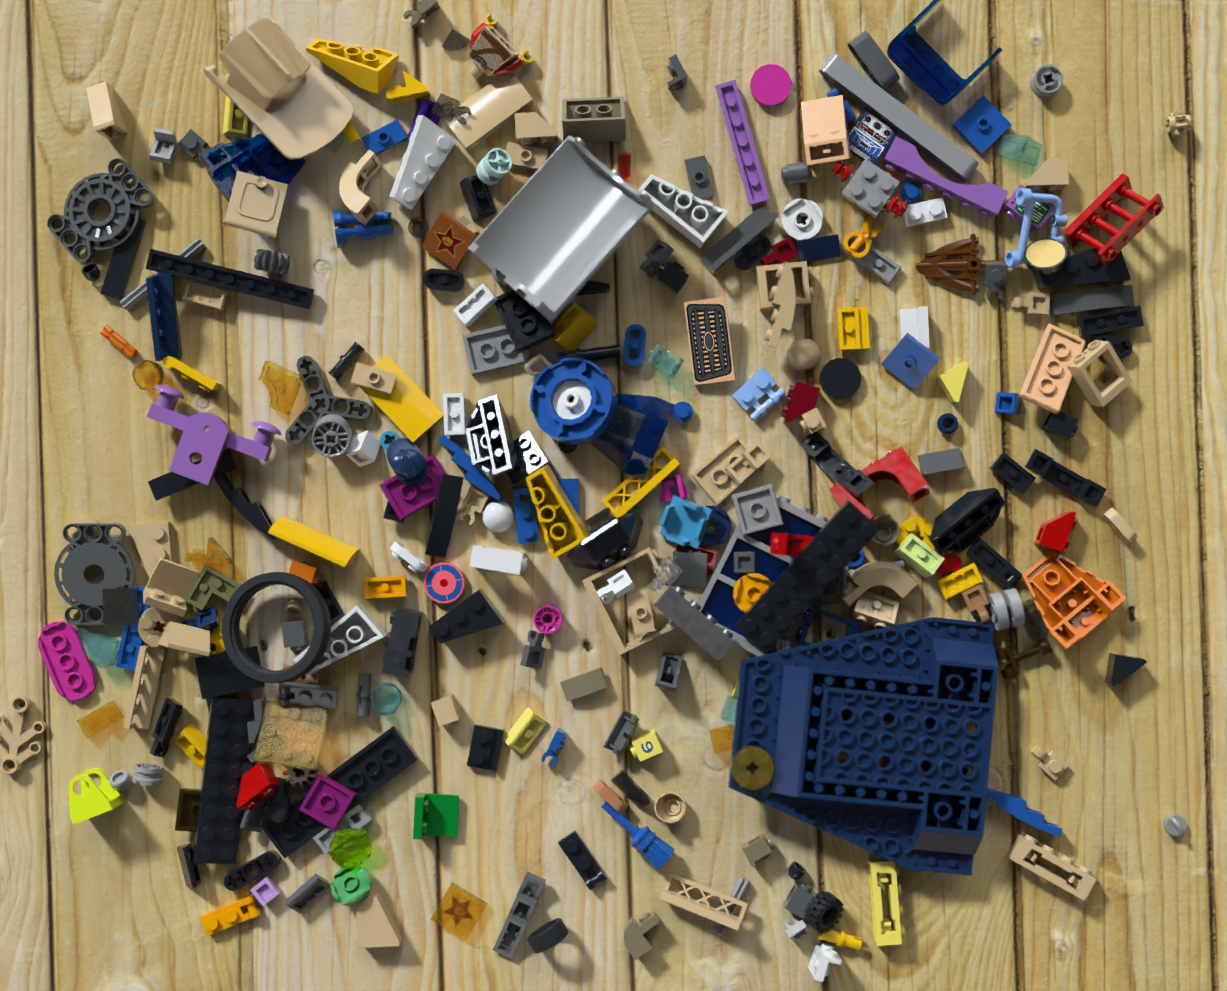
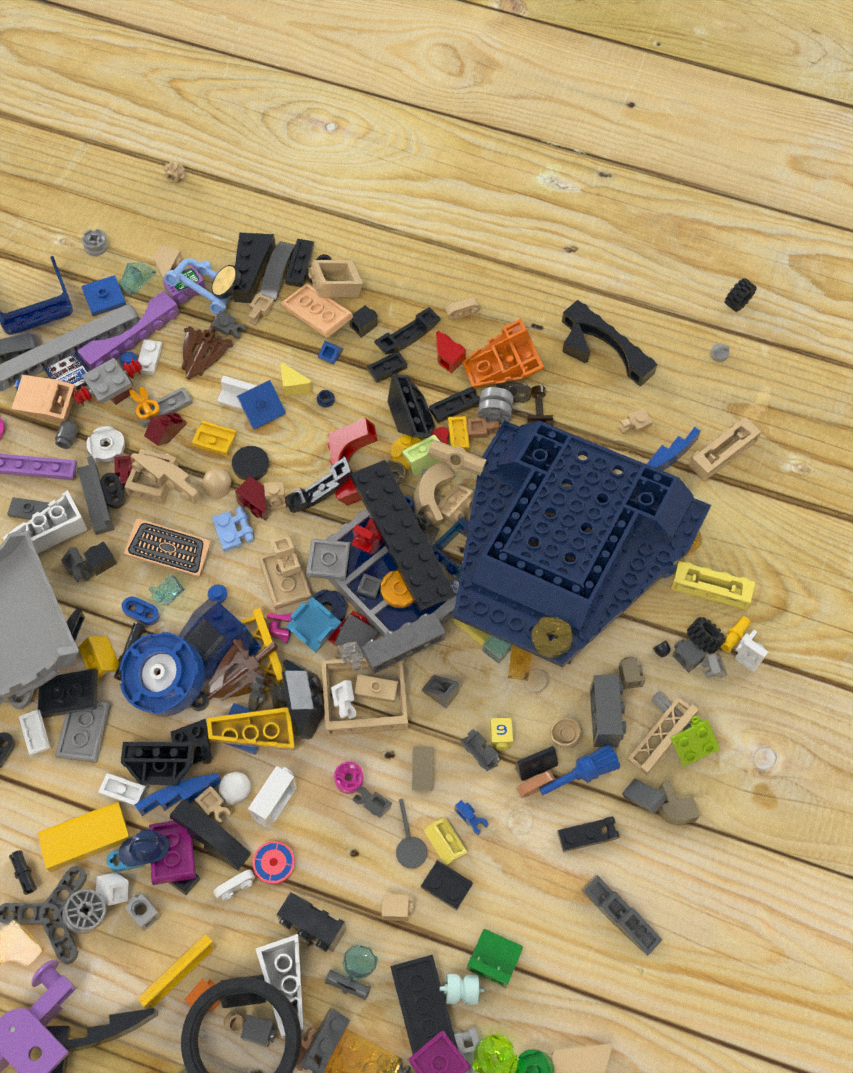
camera: 70 degrees left, 25 degrees down
tan plate [351,363,397,395] -> none
light orange plate [364,575,407,599] -> none
black wedge [428,589,505,644] -> none
clear yellow tile [430,882,487,940] -> none
blue plate [513,484,540,543] -> none
tan tile [524,351,552,376] -> none
black tyre [527,918,569,954] -> none
dark blue slope [796,234,840,262] -> none
slope [918,448,965,475] -> none
red fence [1063,173,1164,266] -> none
none -> light grey brick [125,893,161,931]
none -> dark red slope [144,412,187,446]
none -> reddish brown bar [207,639,278,701]
none -> dark grey plate [248,675,266,712]
none -> dark grey piece [396,799,427,868]
none -> tan piece [427,439,486,476]
none -> light aqua wheel [440,974,484,1005]
none -> black arch [562,300,658,387]
none -> dark grey brick [590,675,626,747]
none -> dark grey tile [622,779,667,813]
none -> lime hinge [670,716,720,767]

